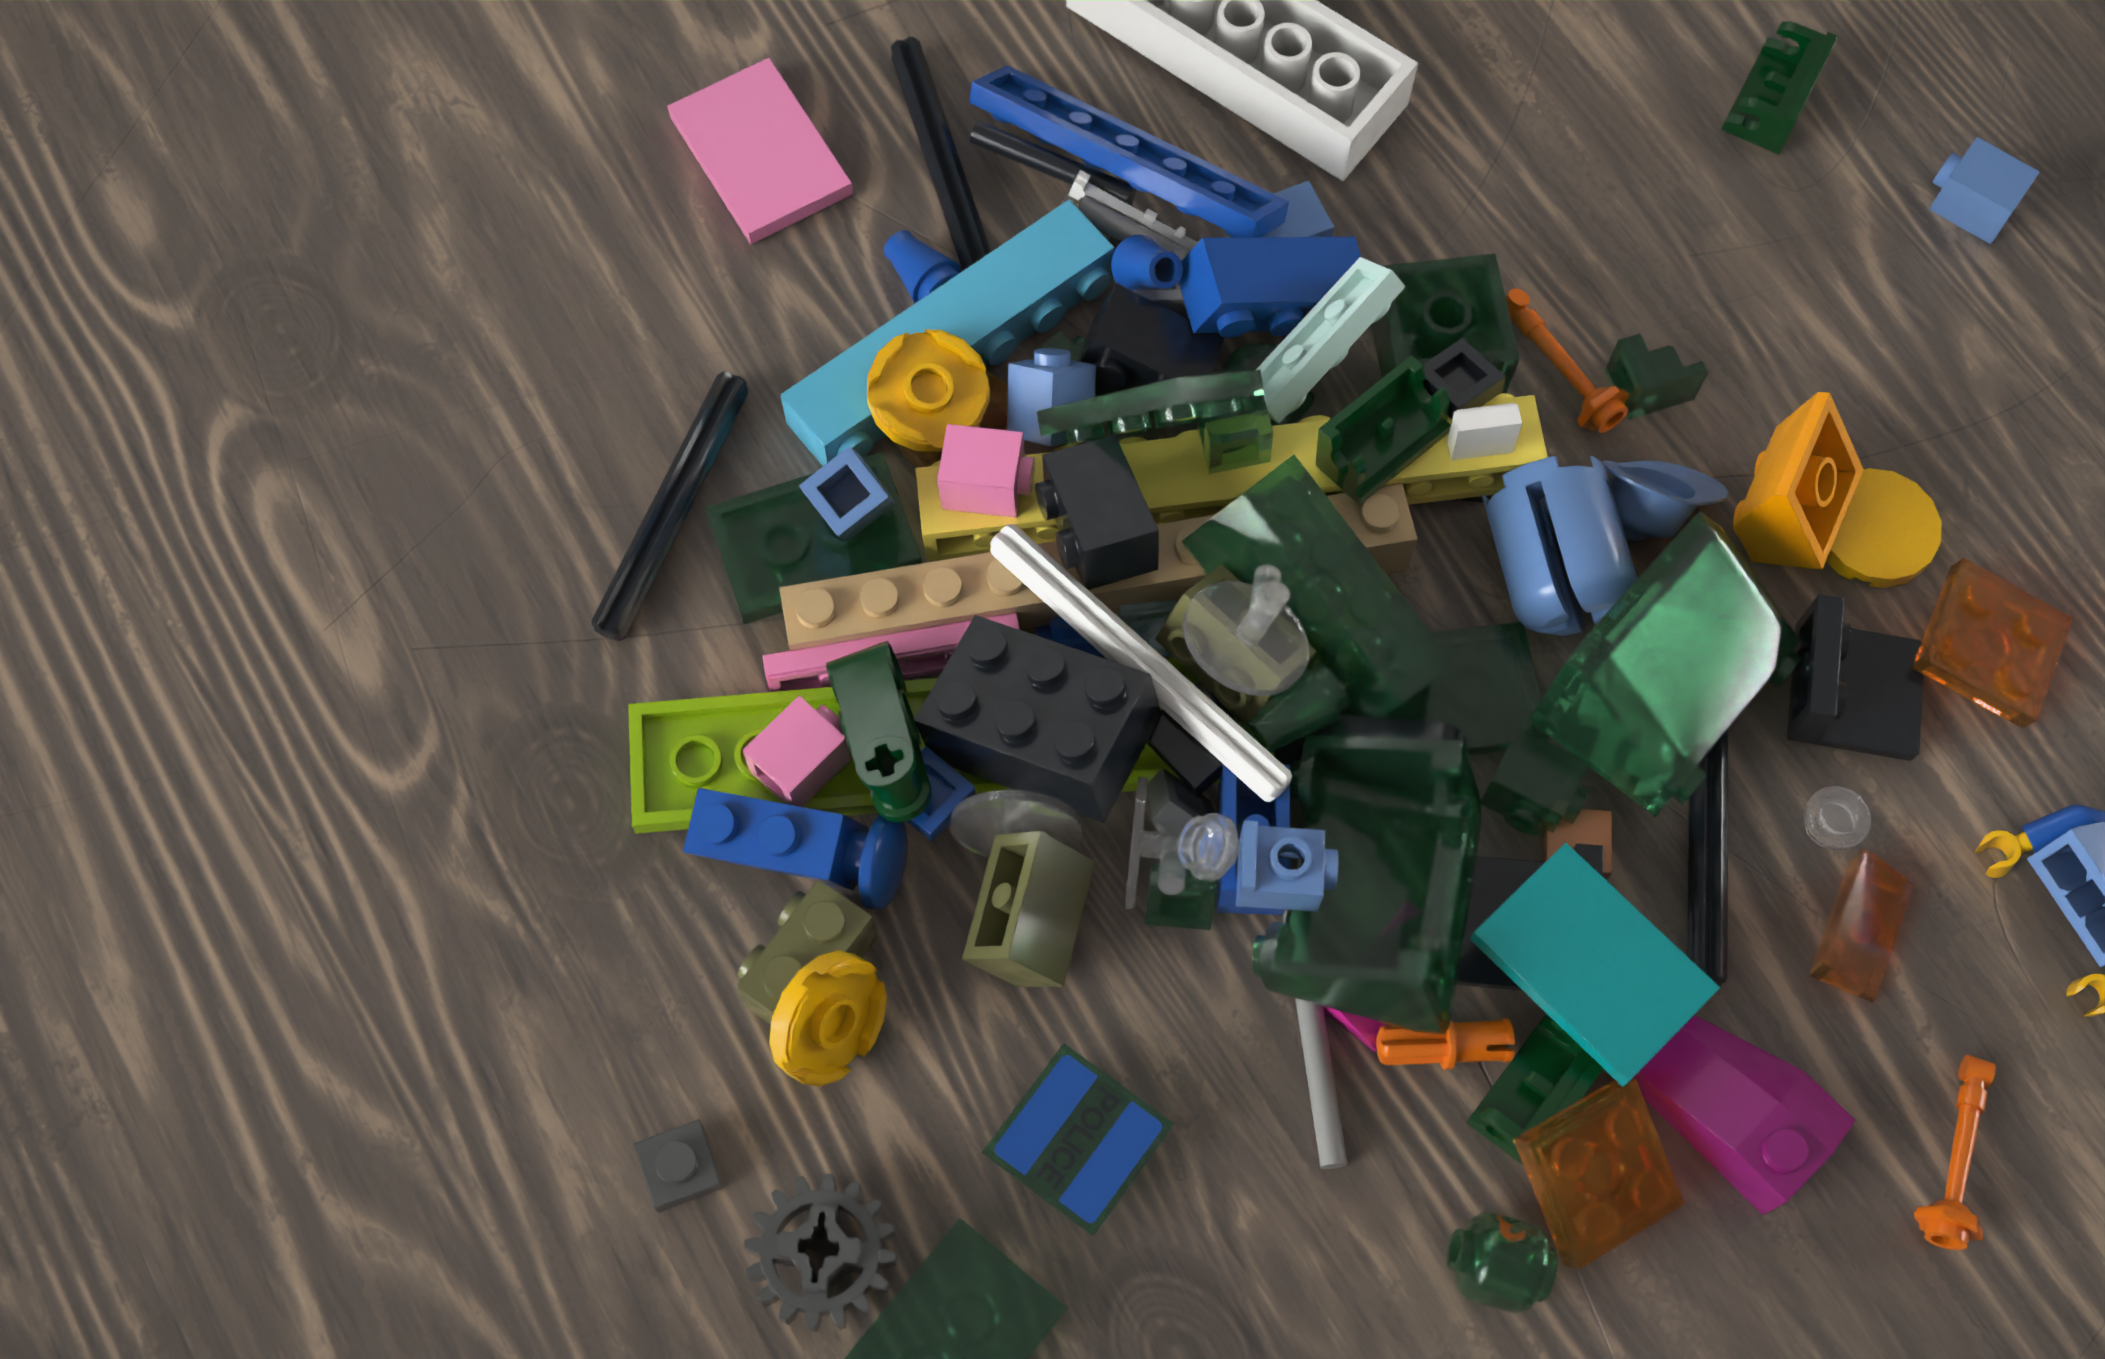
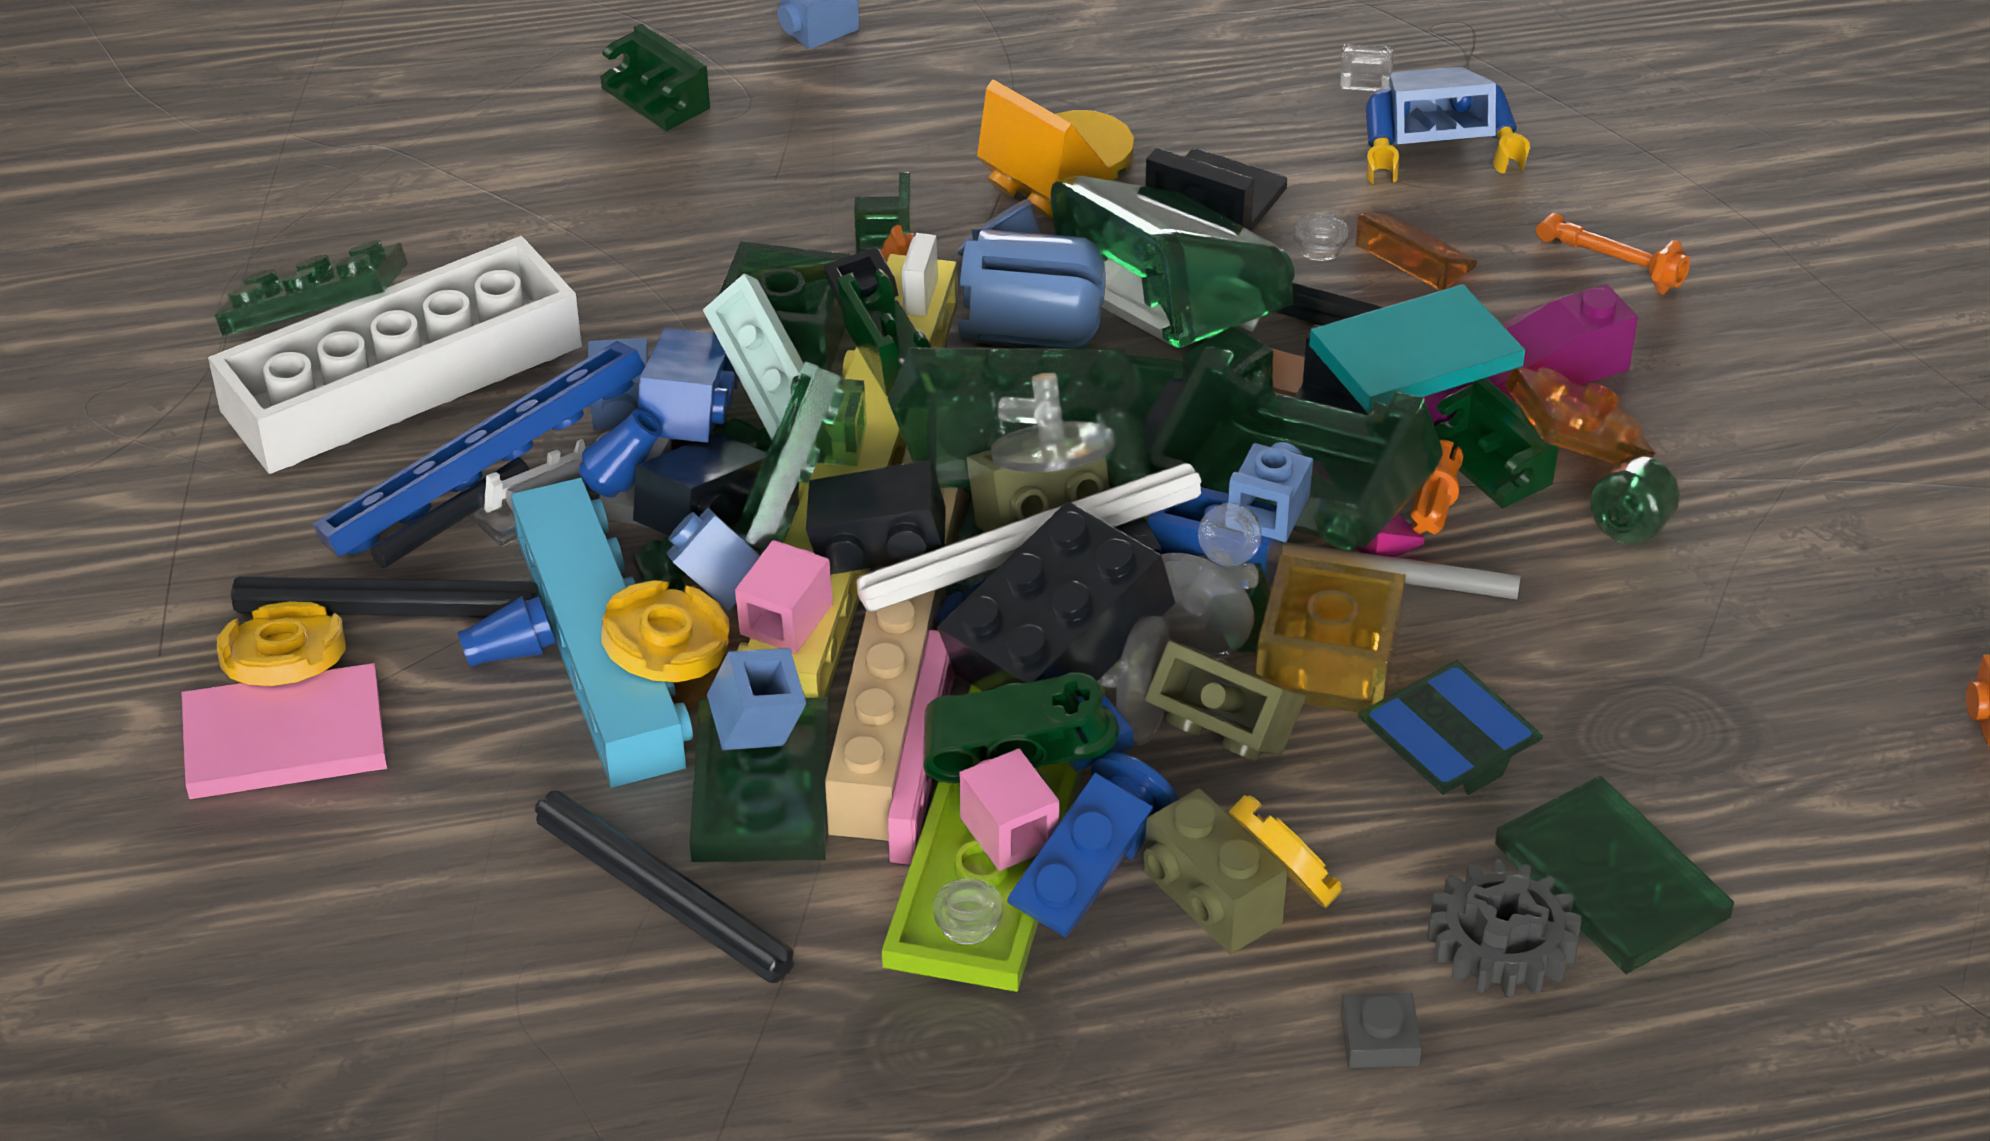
camera: 70 degrees left, 25 degrees down
clear orange plate [1912,558,2073,729] -> none
none -> yellow tile [217,601,346,686]
none -> clear plate [933,879,1003,944]
none -> clear yellow brick [1256,555,1406,715]

